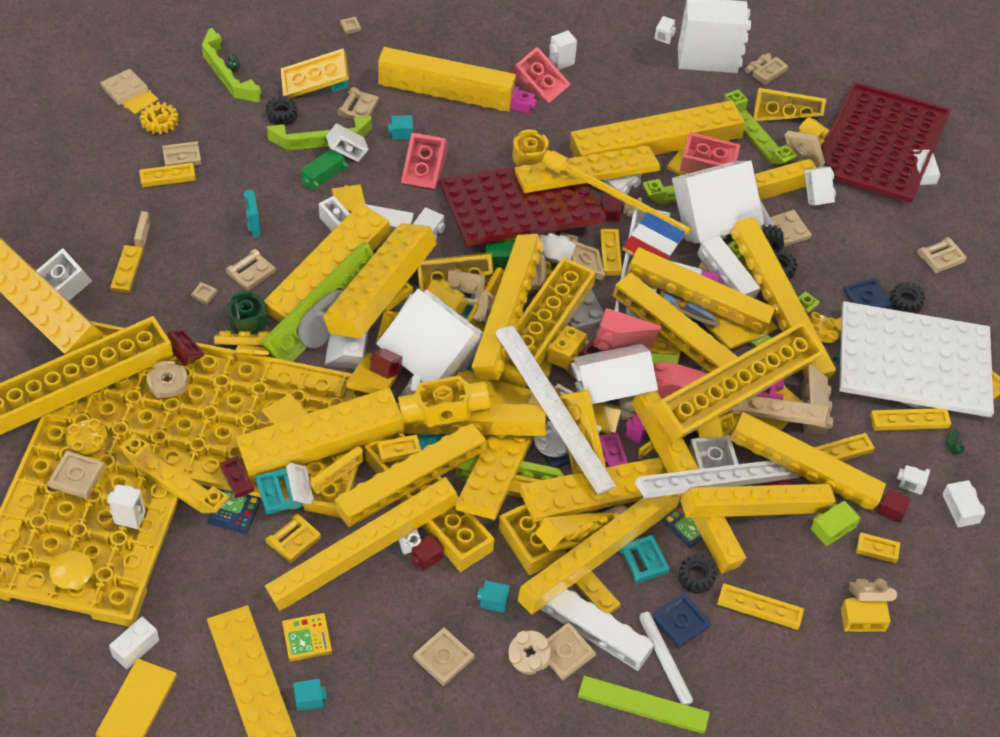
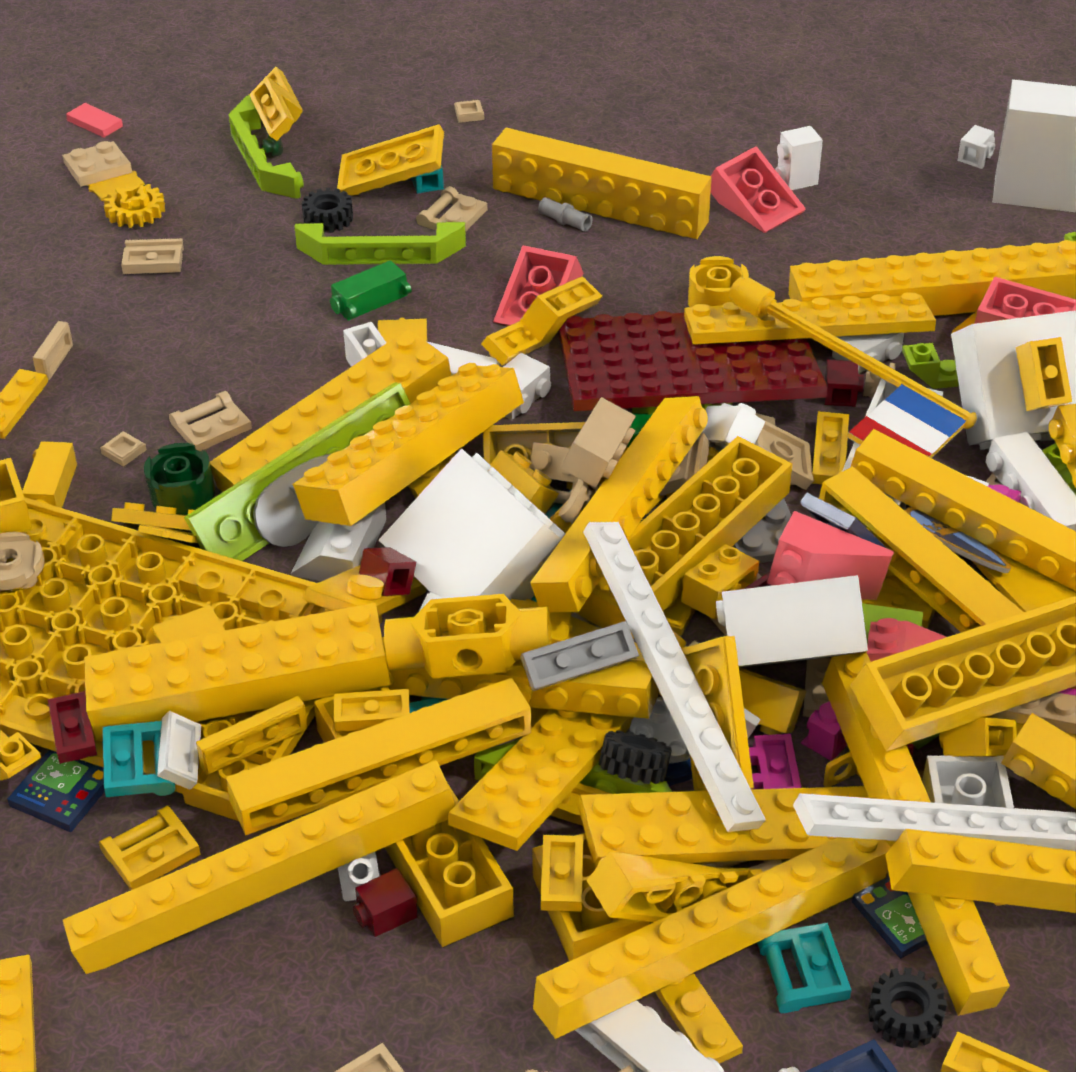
camera: 15 degrees right, 10 degrees down
yellow plate [139,163,196,188] -> none
dark red slope [166,329,205,366] -> none
teal plate [244,190,260,237] -> none
yellow tile [282,613,332,662] -> none
white brick [326,123,369,162] -> none
teal brick [388,116,413,140] -> none
teal brick [477,580,510,613] -> none
dark pink brick [510,87,537,114] -> none
none -> yellow brick [22,441,77,508]
none -> coral tile [66,103,123,138]
none -> yellow bracket [249,67,303,141]
none -> yellow tile [347,575,384,600]
none -> yellow bracket [481,276,603,365]
none -> light grey plate [520,621,639,692]
none -> light grey pin [538,197,593,232]
none -> yellow plate [541,835,583,911]
none -> tan brick [560,397,636,488]
none -> black tyre [599,730,672,784]
none -> tile [800,492,886,548]
none -> yellow brick [1016,337,1072,411]

